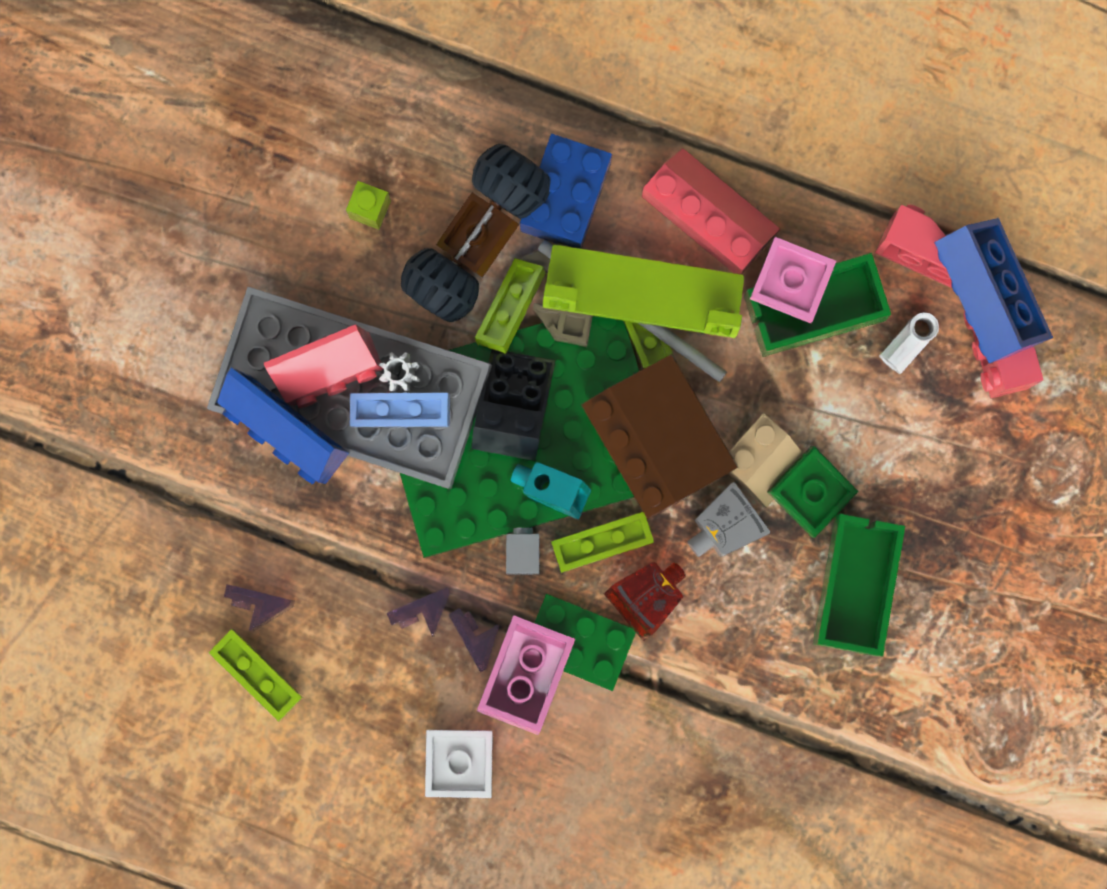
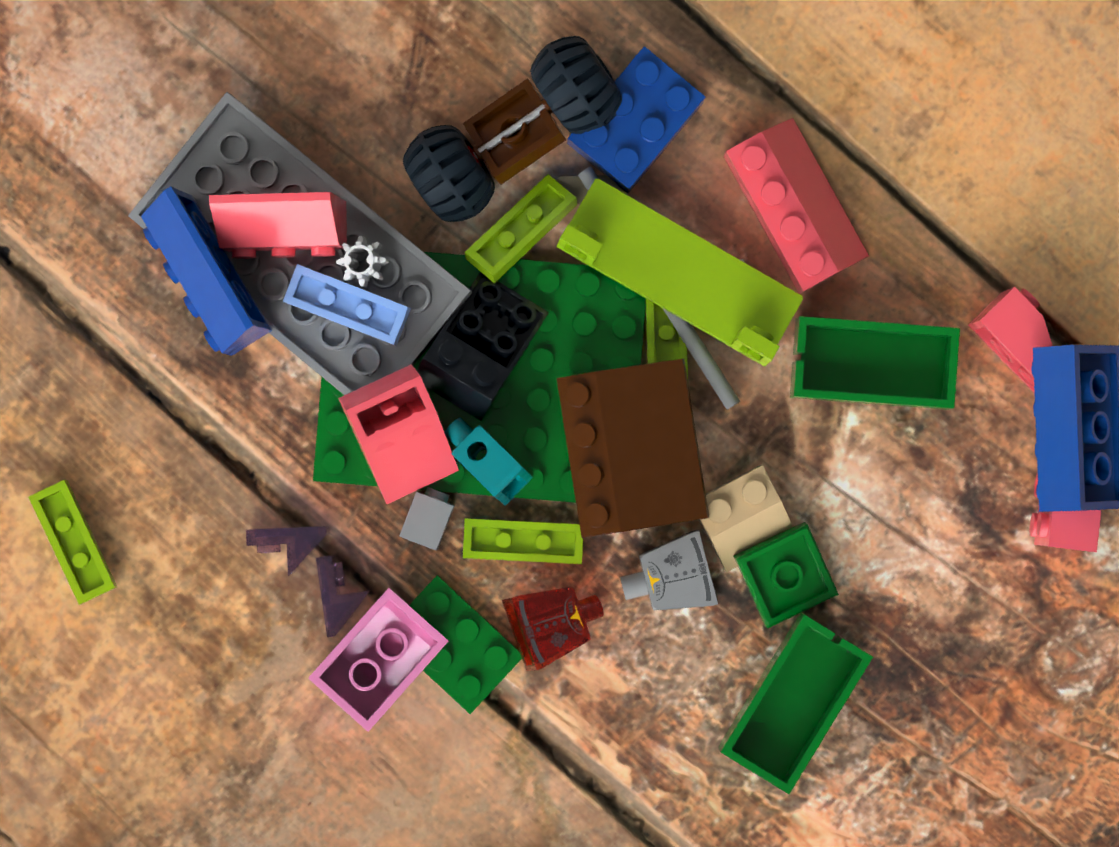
camera: 15 degrees right, 5 degrees up
clear purple slope [224,584,295,631] -> none
lime brick [346,181,391,230] -> none
white plate [425,730,493,798] -> none
dark tan tile [533,303,593,347] -> none
bright pink plate [750,237,836,323] -> none
white piece [879,312,939,374] -> none
none -> coral slope [338,364,459,504]

